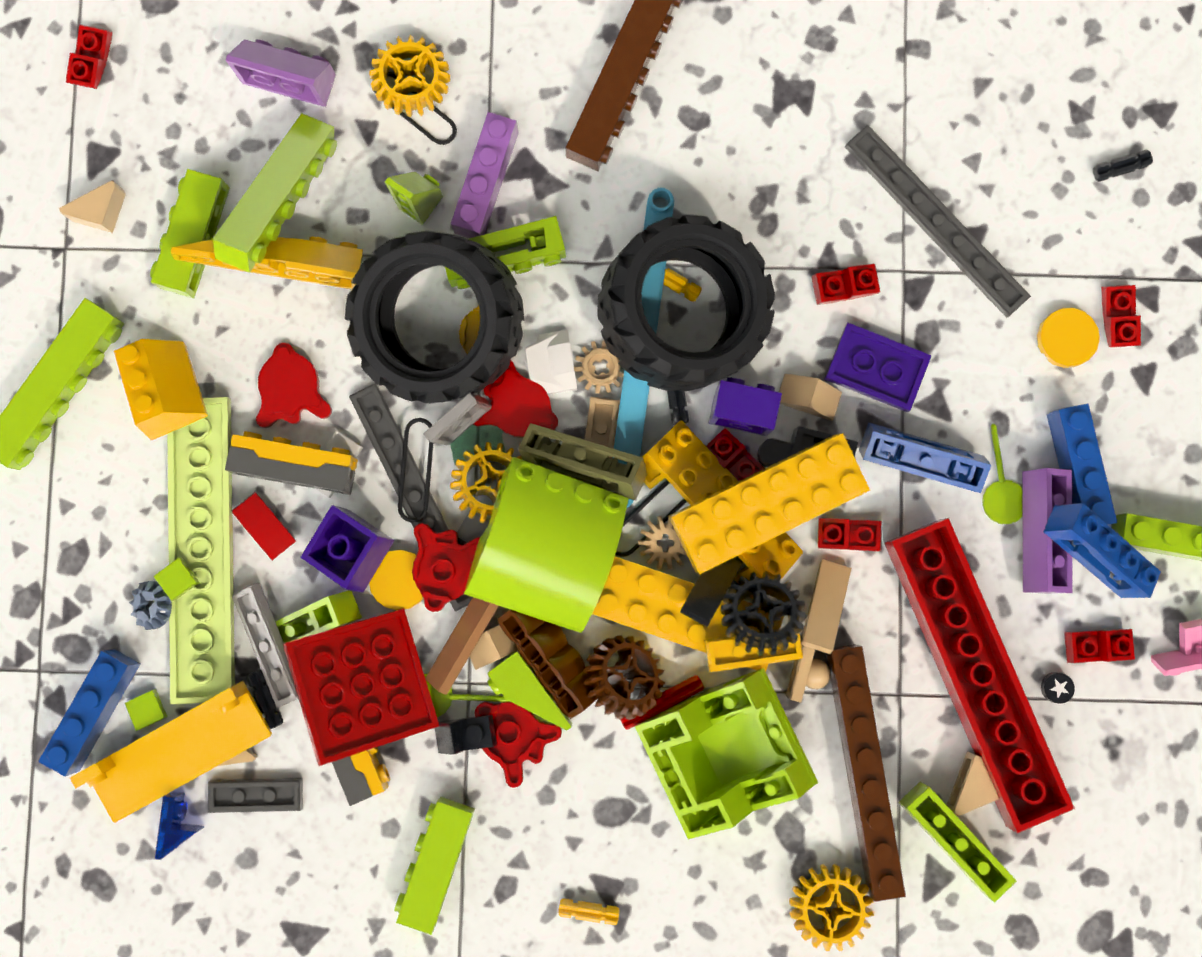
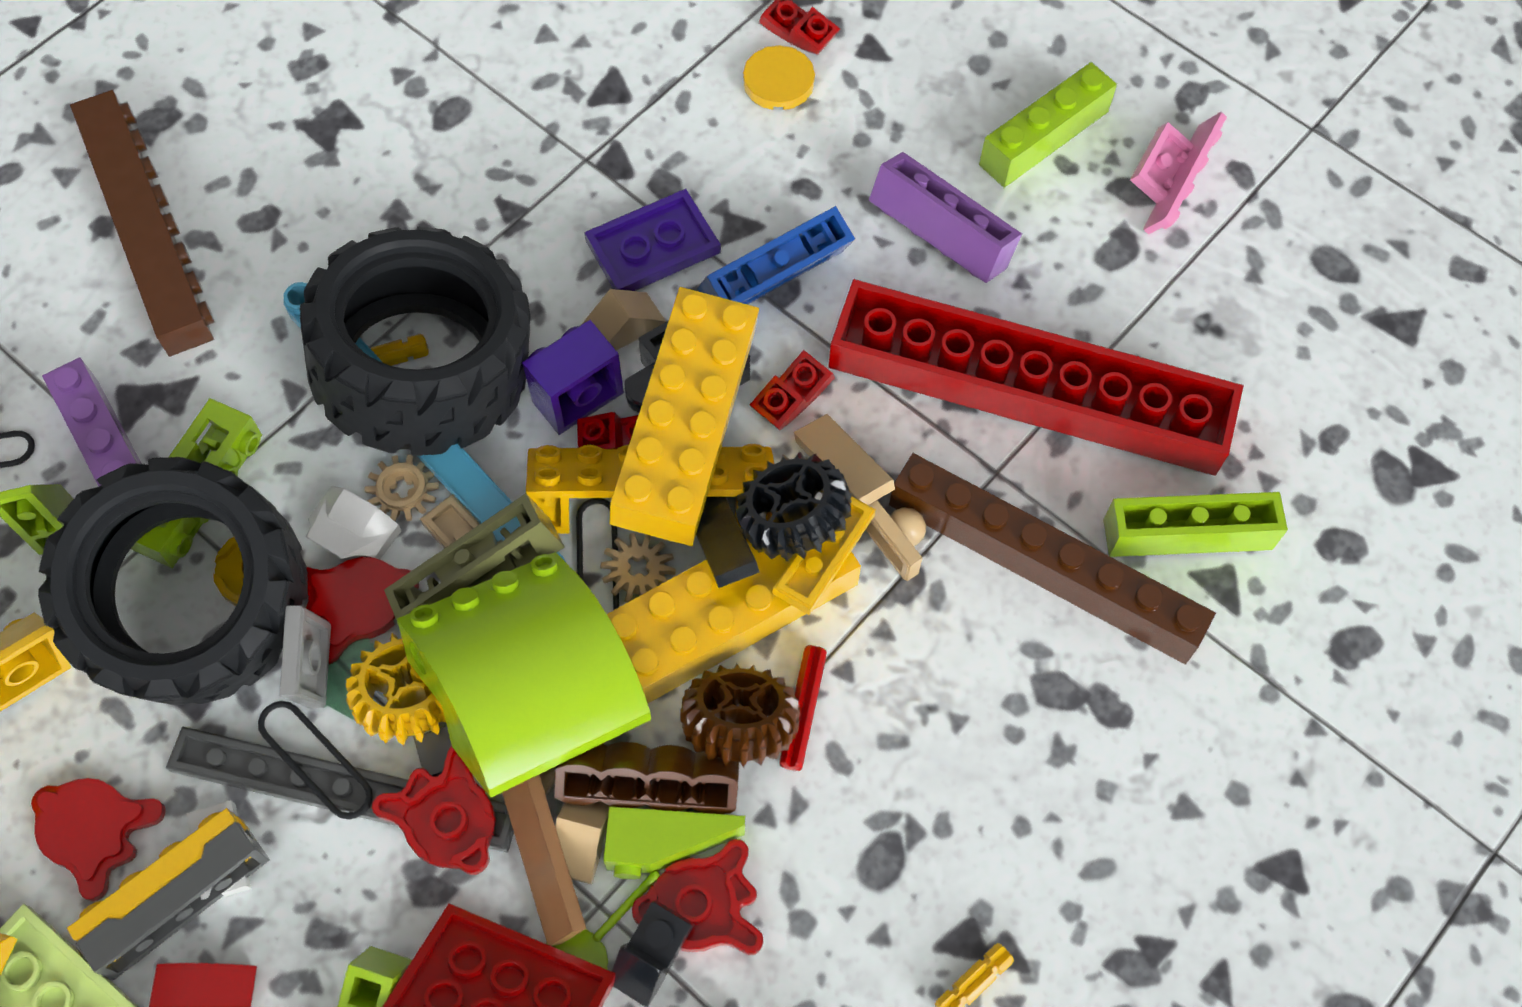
camera: 50 degrees left, 20 degrees down
dark purple brick [300,505,395,592] -> none
yellow tile [369,550,424,610] -> none
lime slope [635,668,819,839] -> none
black axle [667,390,689,425] -> none
yellow gear [789,864,874,952] -> none
red slope [811,263,881,305] -> none
dark grey tile [845,125,1031,318] -> none
tan slope [947,751,999,816] -> none
lime piece [982,424,1023,525] -> none
black tile [1041,672,1075,704] -> none
blue brick [1043,503,1161,598] -> none
blue brick [1046,403,1117,525] -> none
red slope [1064,629,1135,663] -> none

